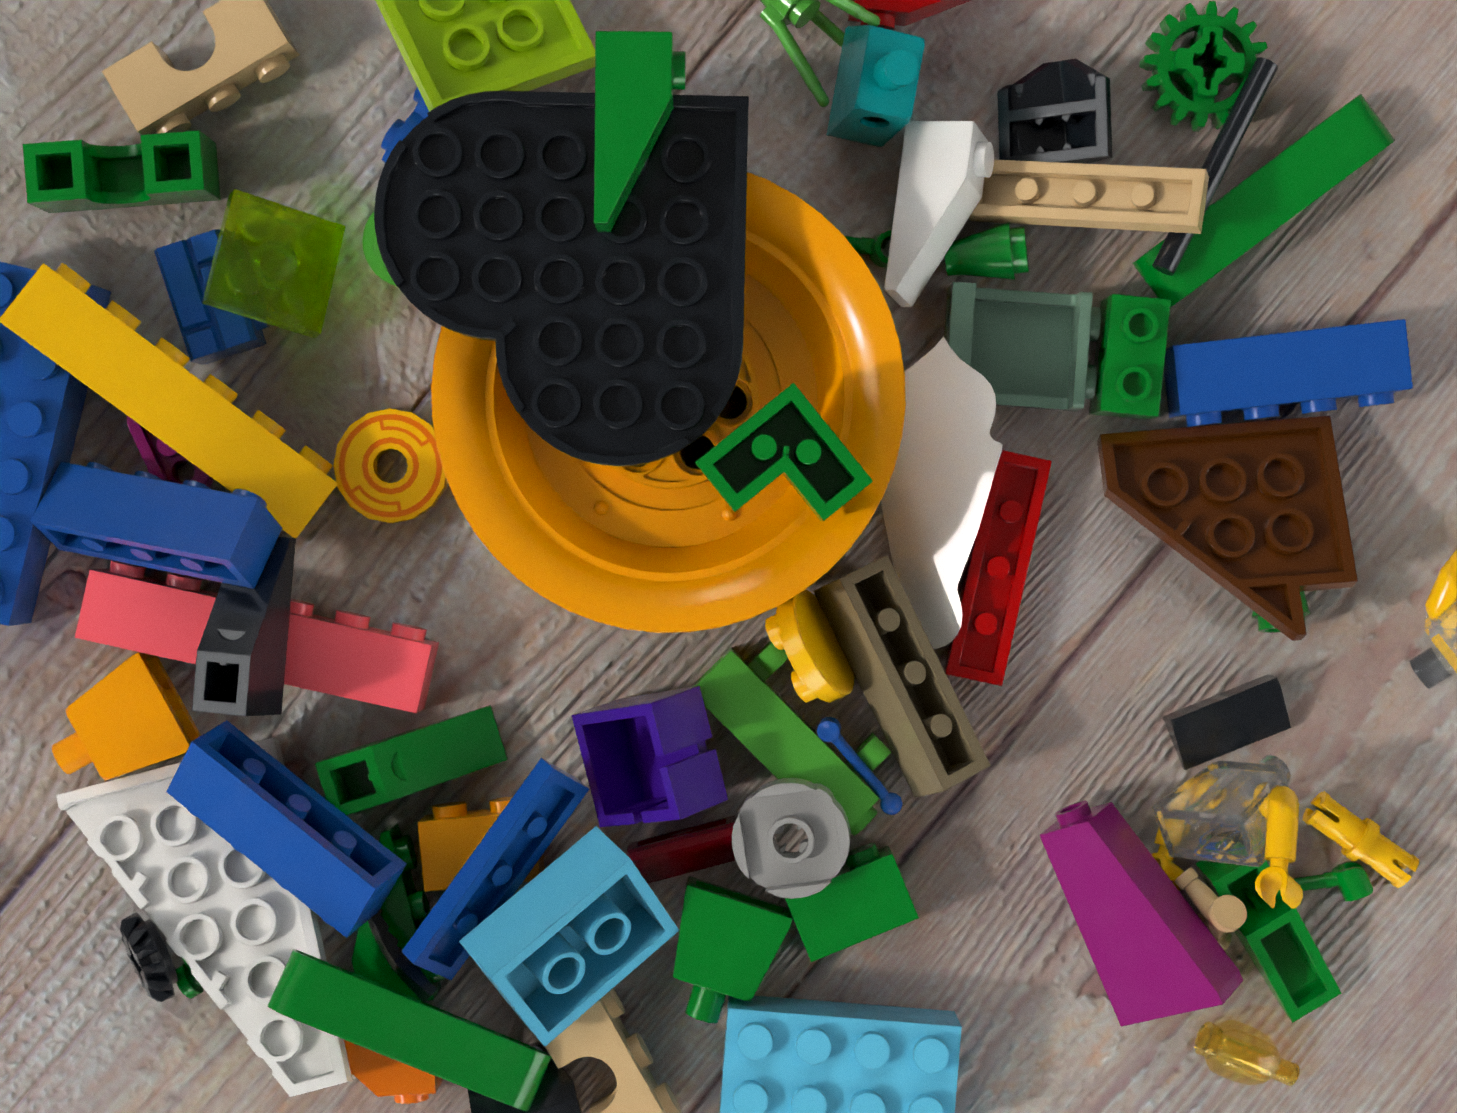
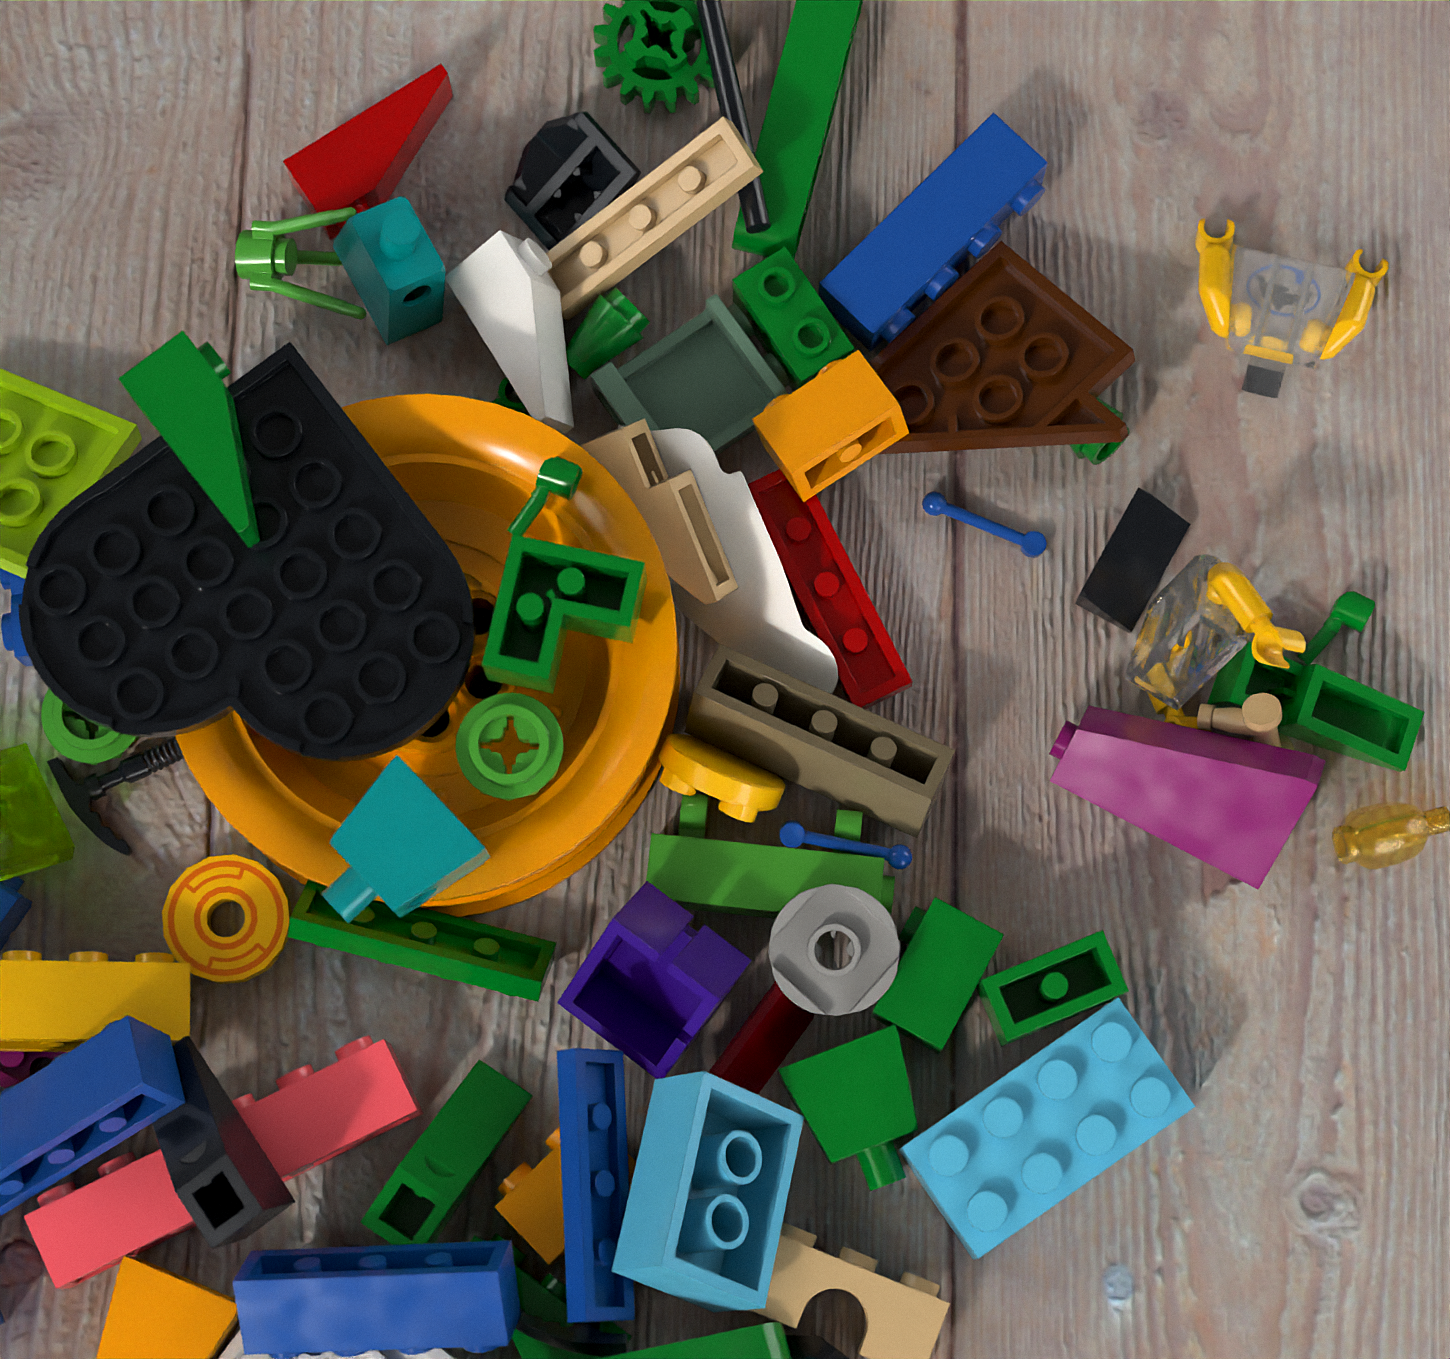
camera: 40 degrees left, 10 degrees down
yellow pin [1302,791,1419,888] -> none
none -> black piece [47,736,185,856]
none -> green plate [288,879,557,1002]
none -> teal torso [321,755,491,923]
none -> bright green gear [456,693,564,801]
none -> green hand [507,457,583,536]
none -> tan slope [579,418,739,605]
none -> light orange brick [752,350,909,502]
none -> blue hinge [922,491,1047,558]
none -> green brick [976,930,1129,1047]

